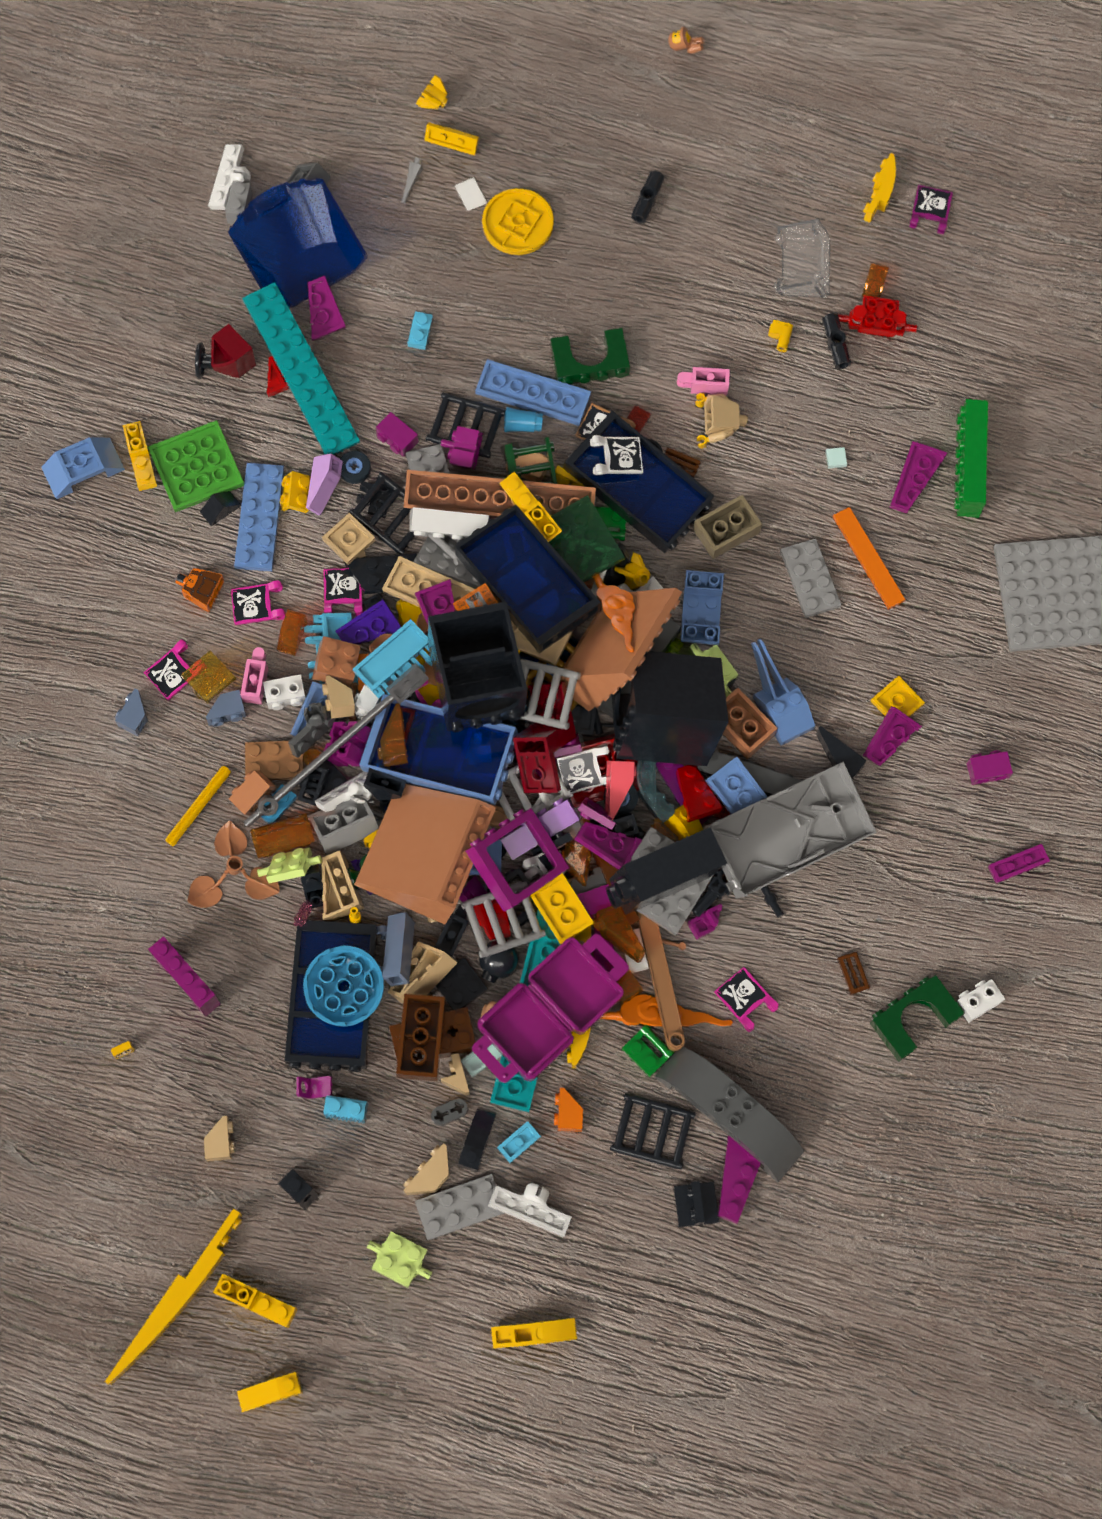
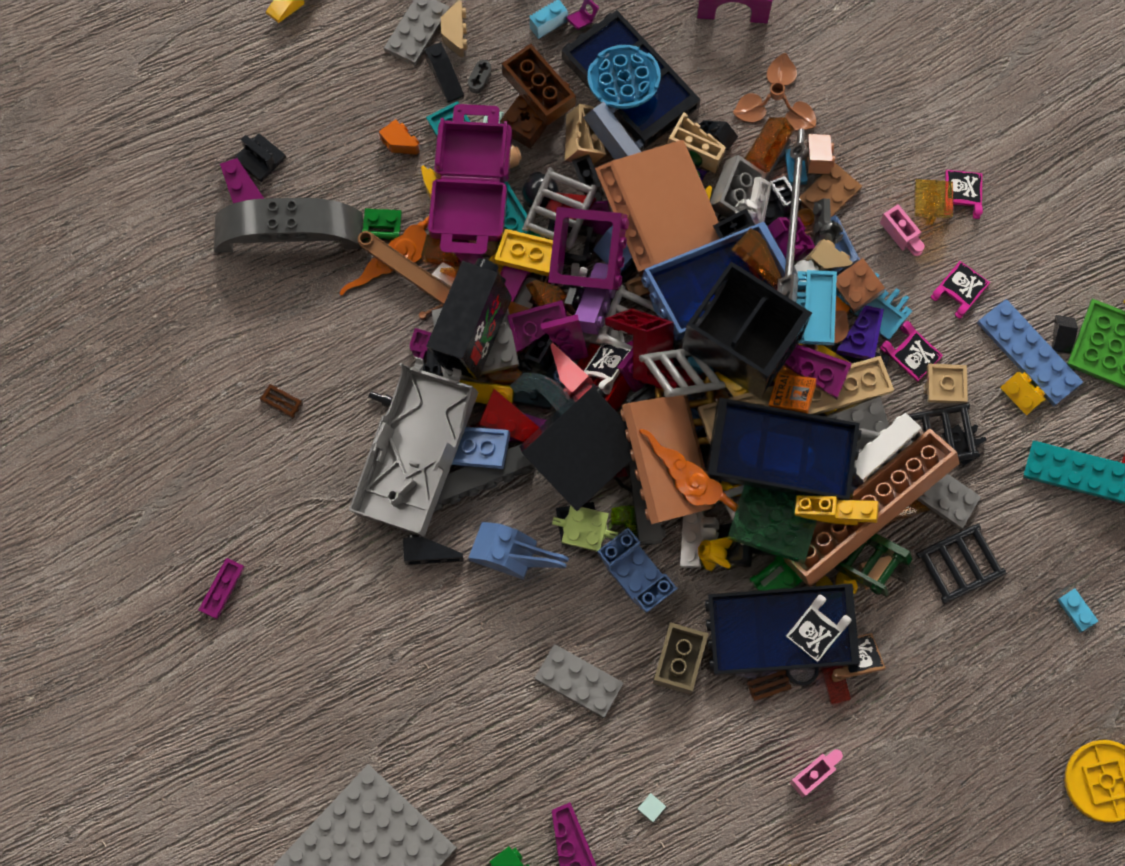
camera: 140 degrees right, 0 degrees up
sand blue slope [115,689,148,736] -> none
yellow axle [165,766,231,846] -> none
torso [176,568,224,612] -> none
sand blue slope [206,690,246,727] -> none
yellowish green plate [257,847,322,883] -> none
white brick [263,674,306,710] -> none
clear orange slope [277,609,308,656] -> none
clear pink axle [294,902,312,927] -> none
lavender slope [306,454,343,515] -> none
black bush [340,451,371,484] -> none
black wing [344,553,417,594] -> none
yellow bar [349,907,361,923] -> none
magenta brick [376,412,419,457] -> none
black plate [435,958,488,1010] -> none
magenta brick [441,426,484,470] -> none
tan slope [441,1053,470,1096] -> none
medium blue plate [475,359,591,426] -> none
white plate [488,1183,571,1237] -> none
medium azure plate [497,1121,541,1164] -> none
dark azure plant [504,407,543,432] -> none
dark green arch [550,328,630,385] -> none
black bar [610,1093,696,1170] -> none
tan torso [695,393,748,449] -> none
flag [714,967,779,1032] -> none
nougat brick [723,688,778,760] -> none
orange tile [833,507,905,610] -> none
magenta wing [863,706,922,766] -> none
dark green arch [870,975,965,1062] -> none
yellow tile [871,675,925,717] -> none
white brick [957,979,1005,1023] -> none
magenta brick [966,750,1013,785] -> none

